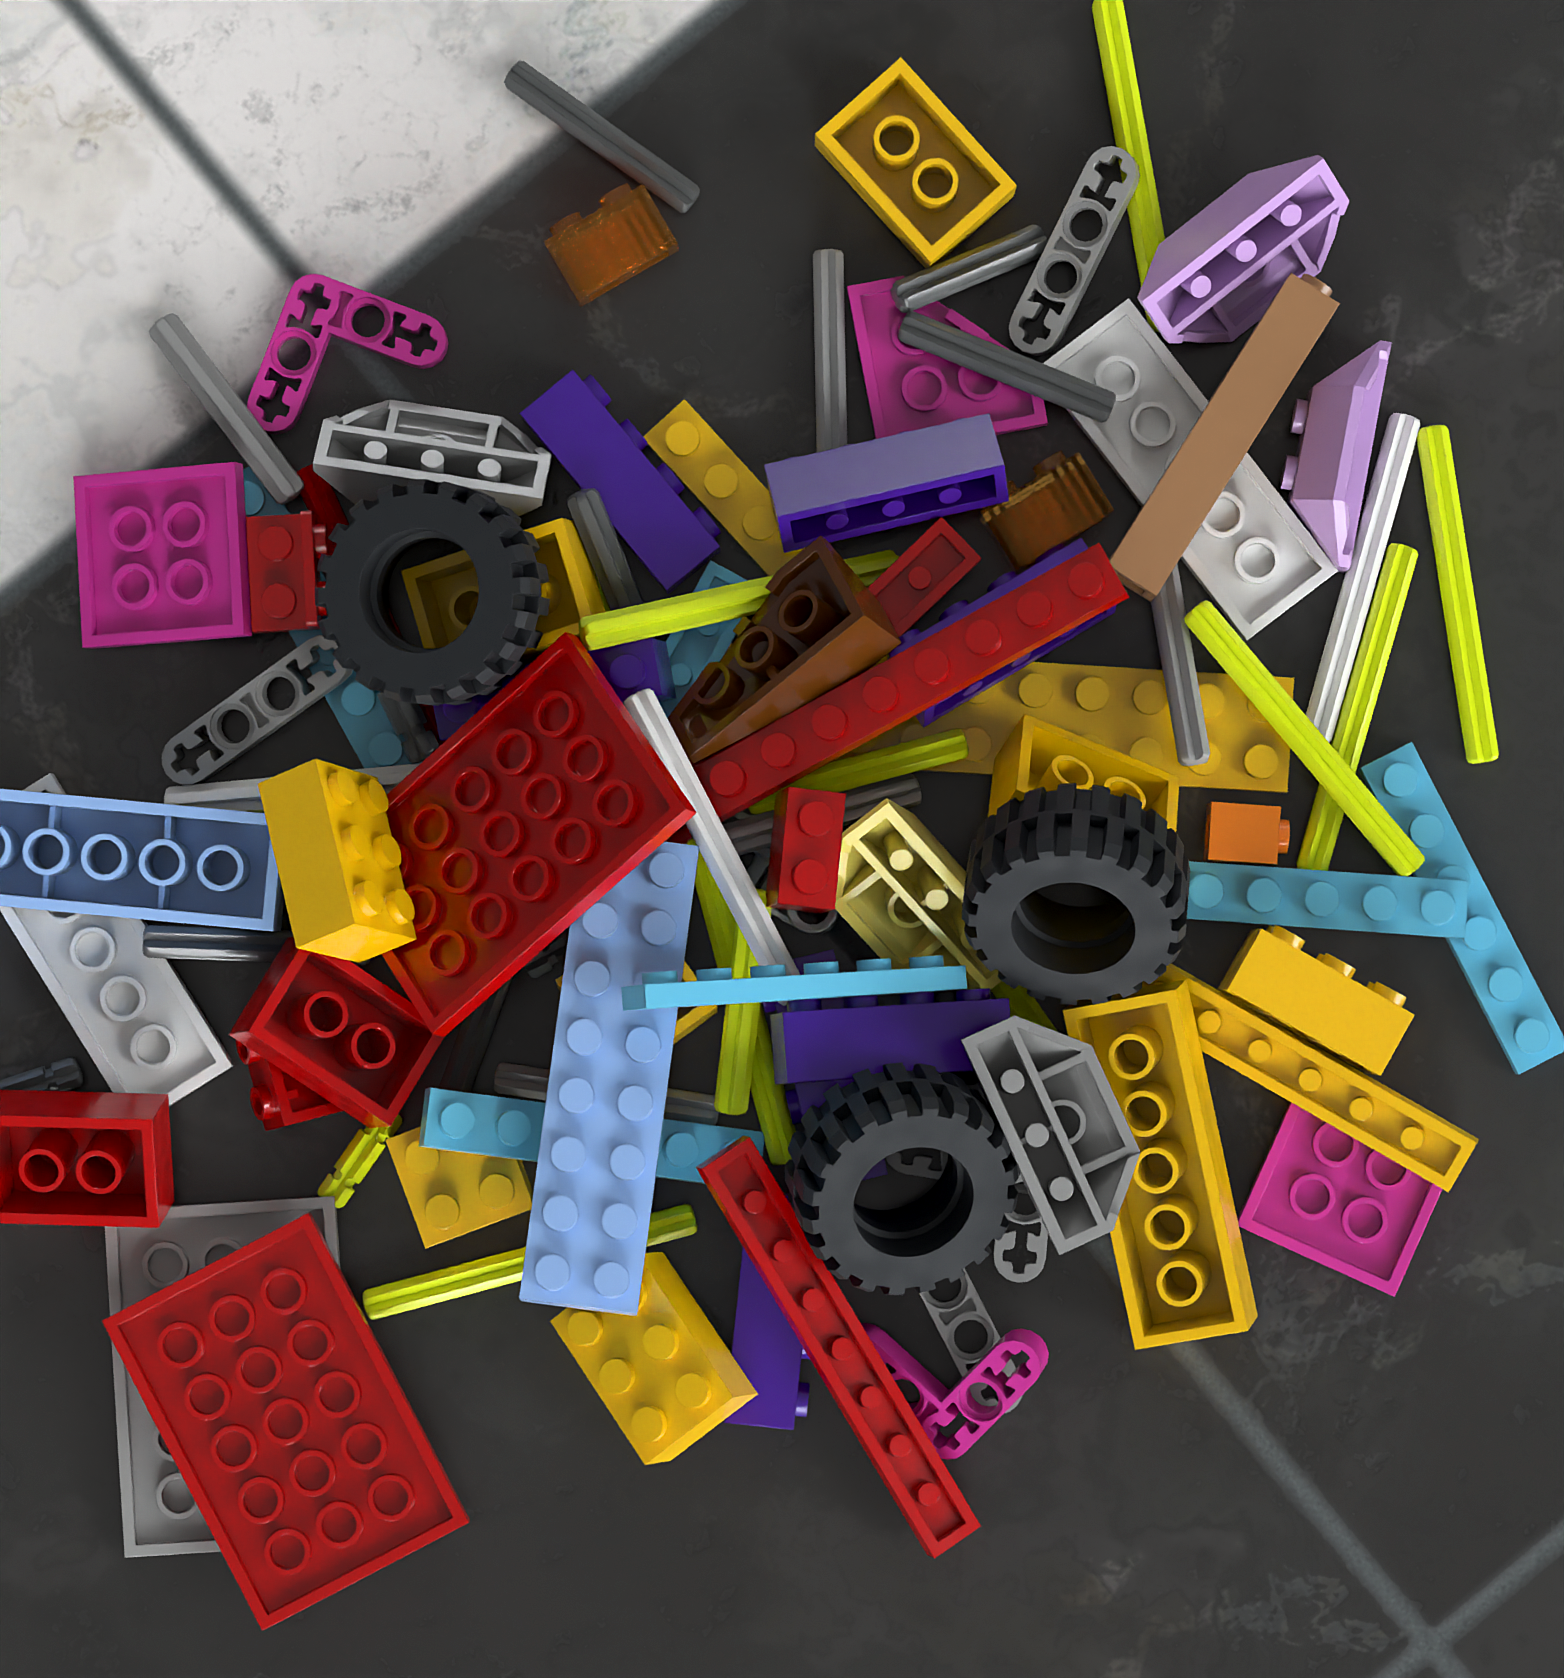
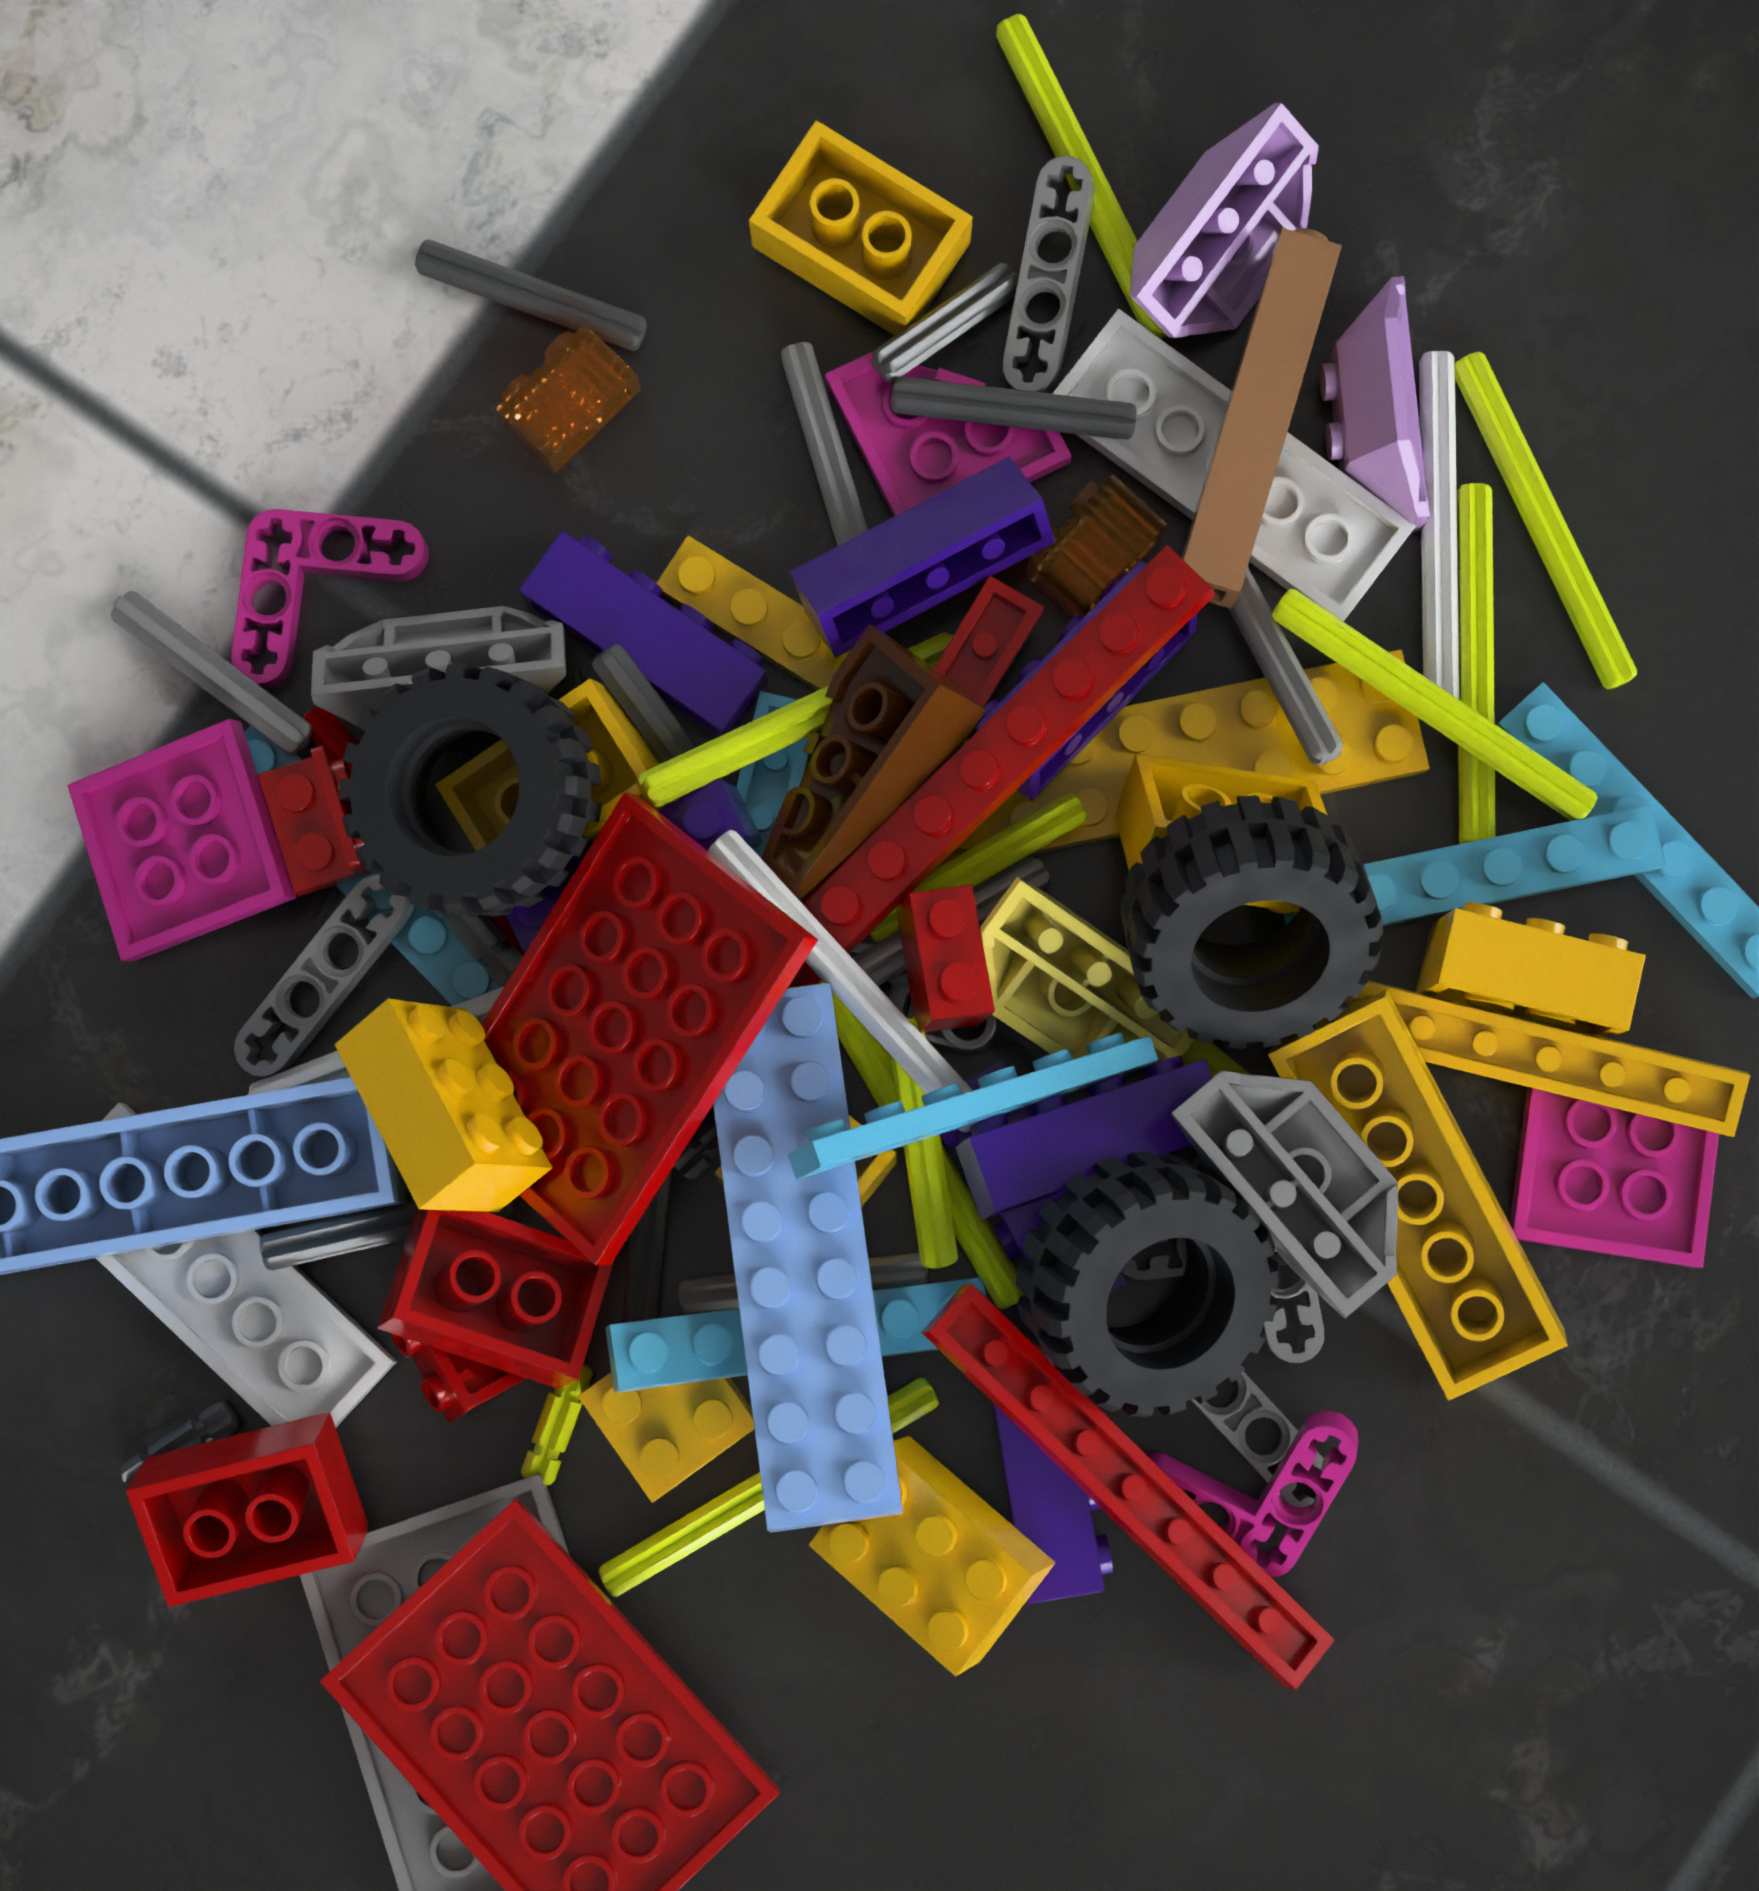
camera: 15 degrees left, 5 degrees down
orange brick [1203,802,1290,866] -> none

